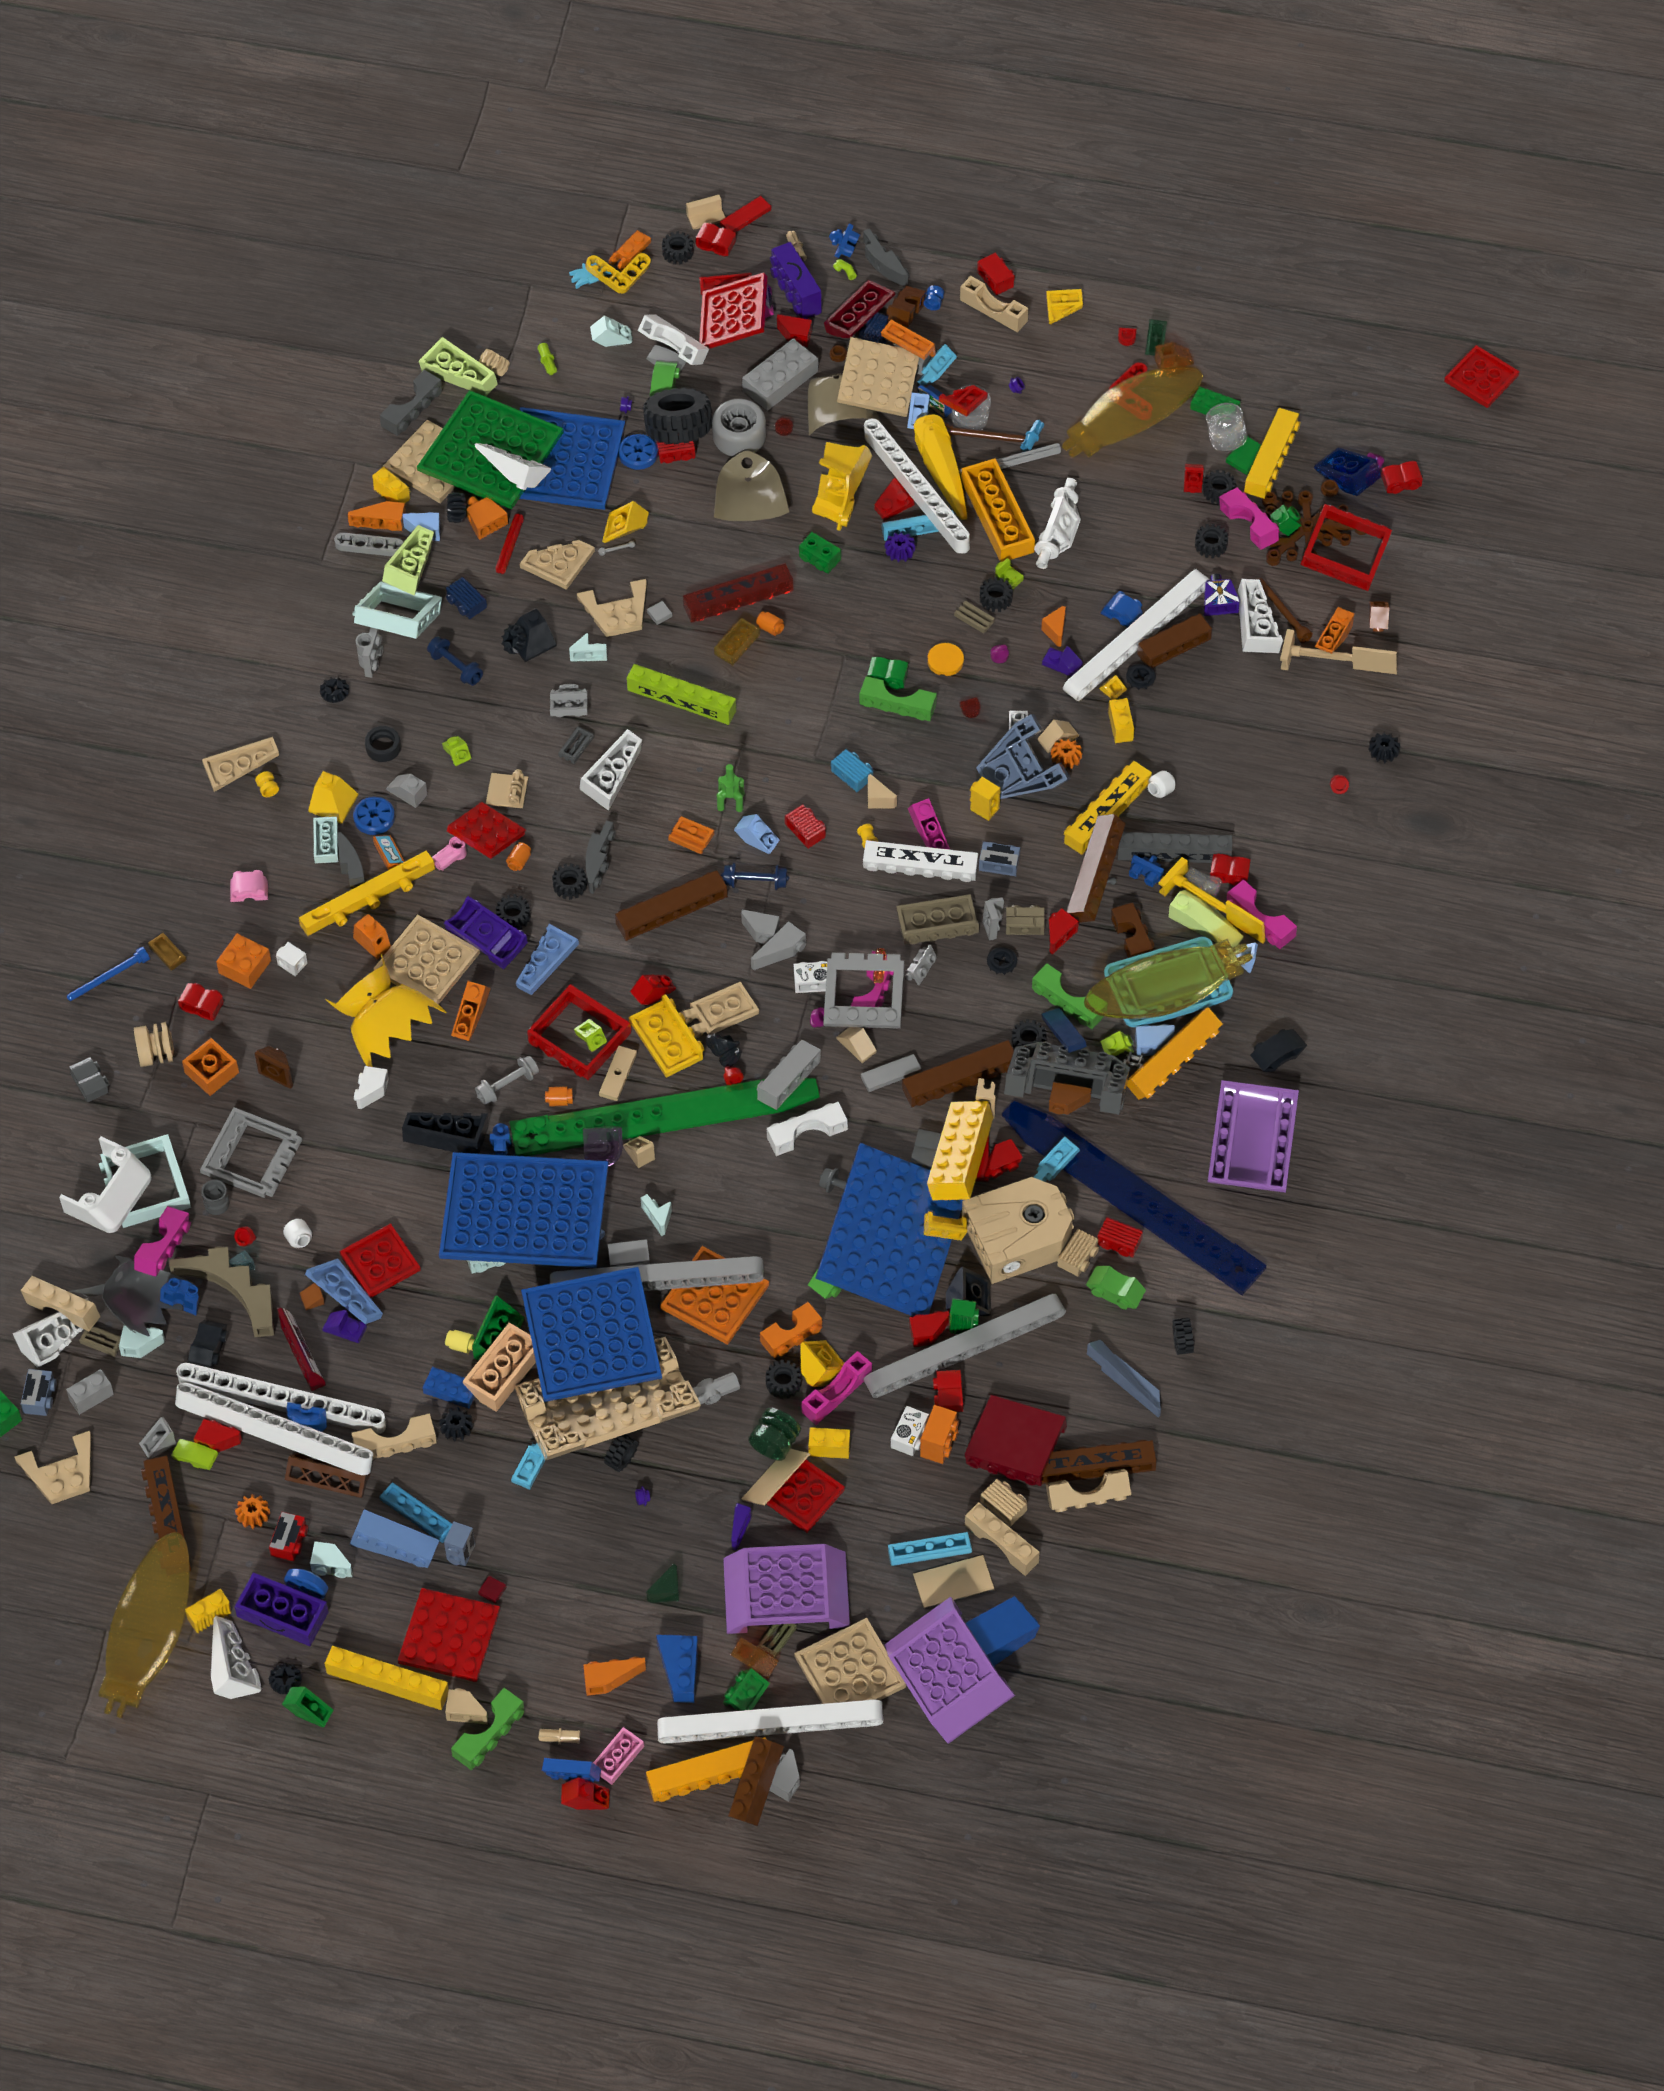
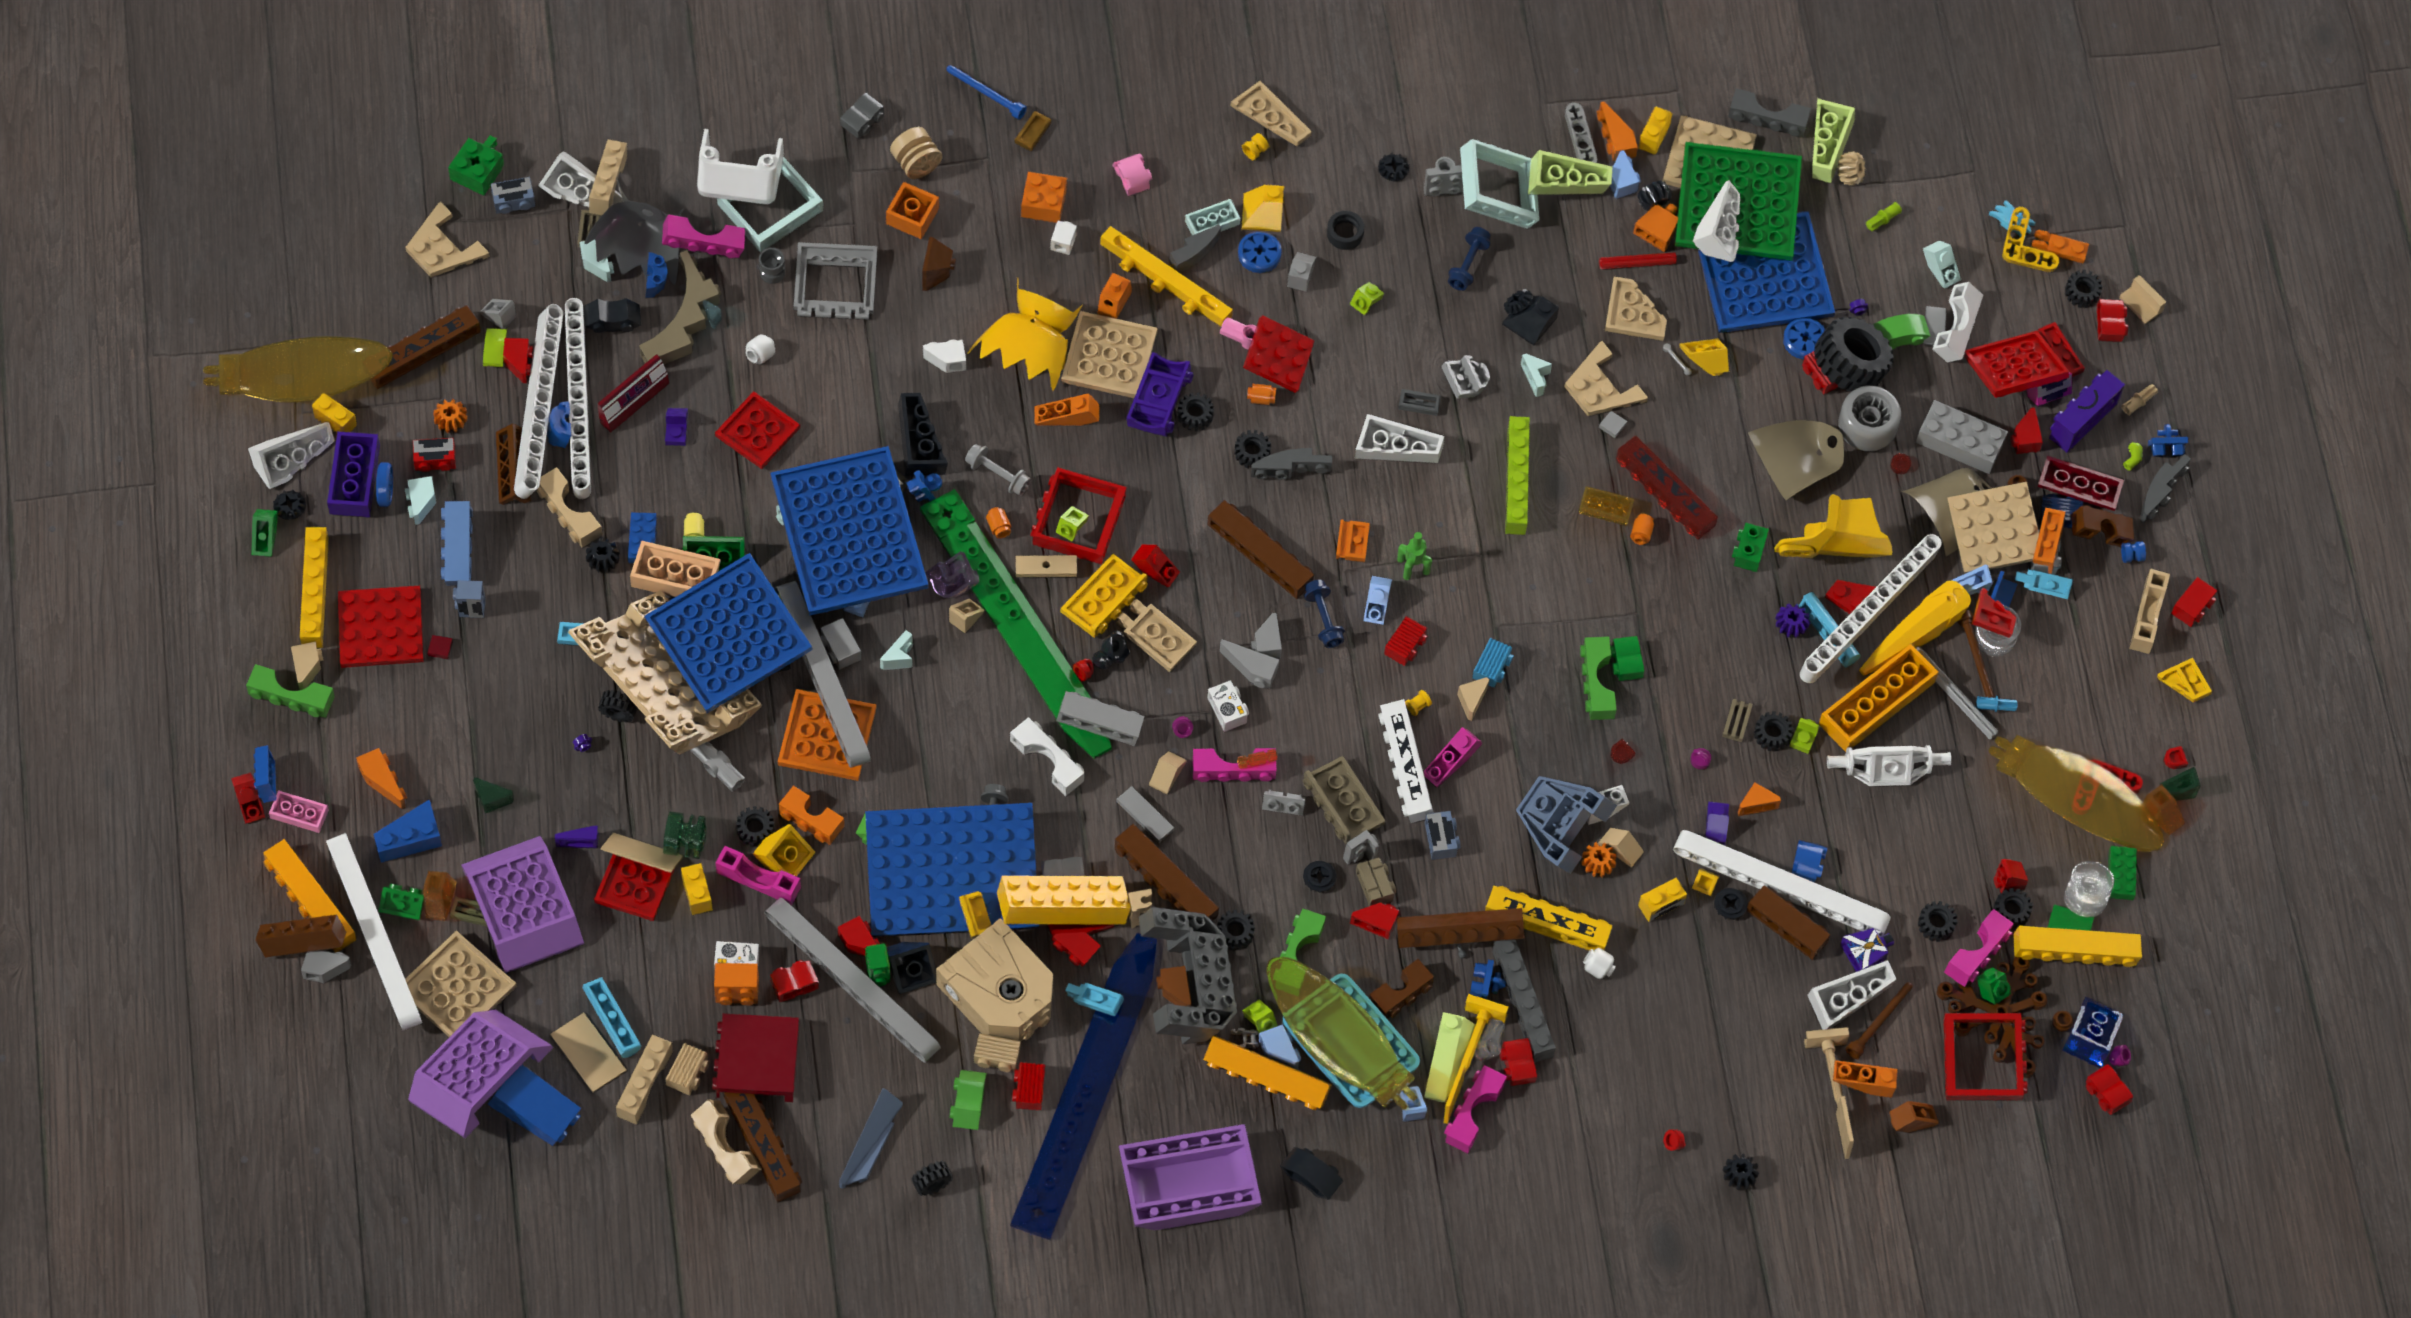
camera: 65 degrees right, 5 degrees up
light grey brick [66,1369,114,1415] -> none
red brick [178,983,224,1021] -> none
red tile [234,1226,256,1247] -> none
dark orange slope [299,1283,324,1310] -> none
medium blue wing [305,1259,383,1324] -> none
slope [373,835,405,870] -> none
dark azure tile [379,1482,452,1543] -> none
dark blue brick [446,577,487,619] -> none
tan hinge [486,769,528,808] -> none
medium blue wing [516,924,579,995] -> none
tan axle [539,1728,580,1744] -> none
red tile [720,196,771,233] -> none
light grey hinge [824,952,904,1029] -> none
light orange tile [928,643,964,676] -> none
yellow brick [970,777,1000,821] -> none
dark purple plate [1009,377,1025,394] -> none
dark blue tile [1042,1008,1086,1053] -> none
red plate [1444,345,1519,408] -> none

